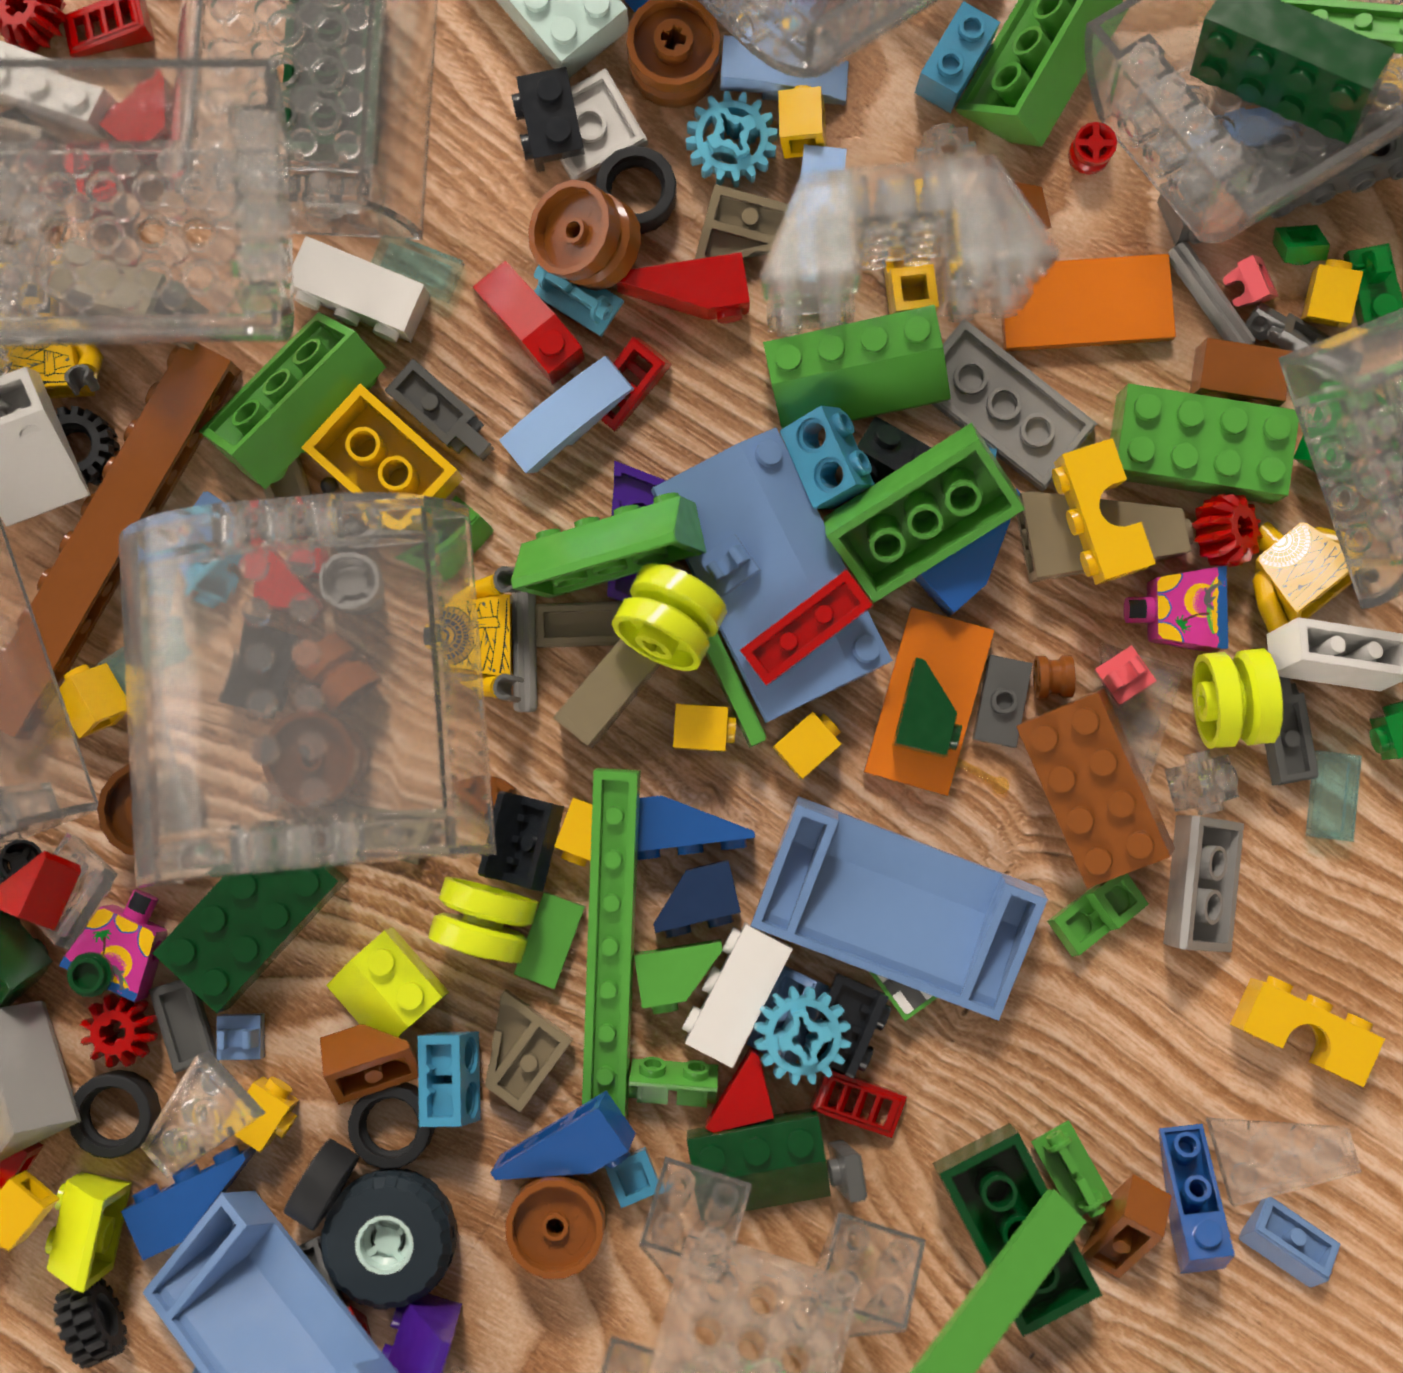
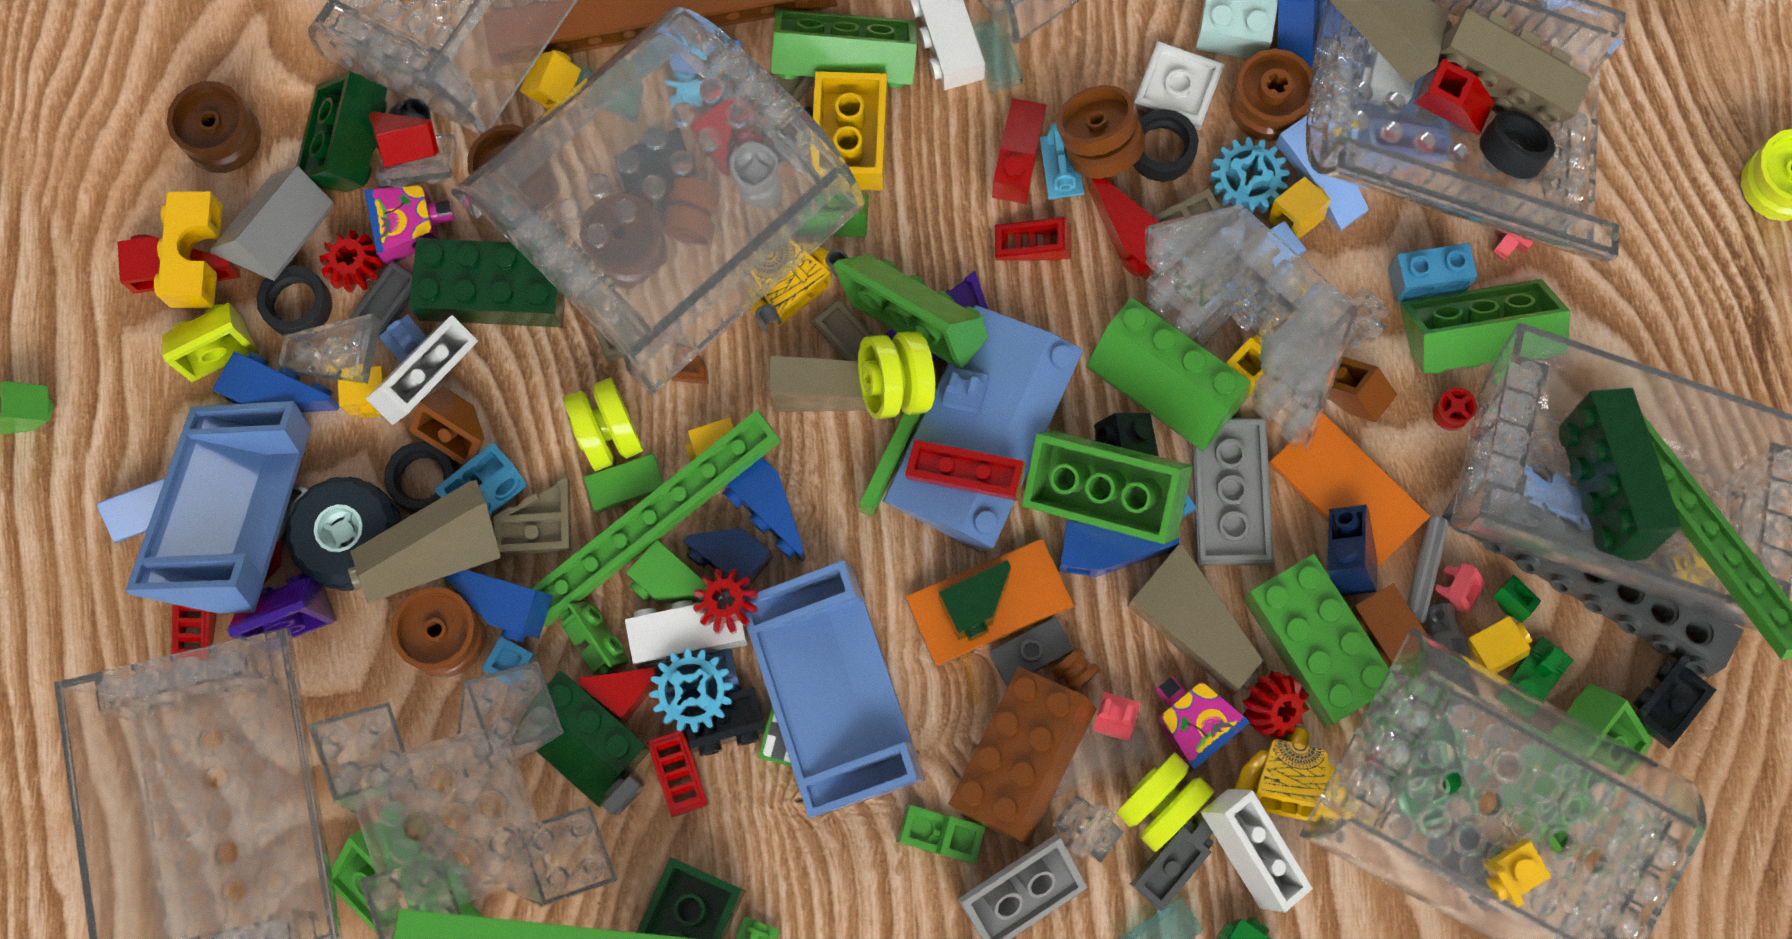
camera: 55 degrees right, 10 degrees down
black tyre [53,1278,127,1369] -> none
dark green plate [67,952,114,997] -> none
black tyre [283,1139,359,1231] -> none
neon yellow slope [326,927,449,1037] -> none
dark grey hinge [385,359,494,461] -> none
black bracket [478,791,564,892] -> none
light blue slope [499,356,634,473] -> none
black bracket [511,67,585,172] -> none
light grey axle [512,591,537,712] -> none
yellow brick [673,704,736,752] -> none
yellow brick [772,712,841,780] -> none
dark azure brick [779,406,874,509] -> none
yellow arch [1052,438,1156,585] -> none
none -> dark tan slope [348,480,501,603]
none -> white brick [366,315,478,425]
none -> red gear [693,569,758,634]
none -> dark blue slope [1327,504,1377,596]

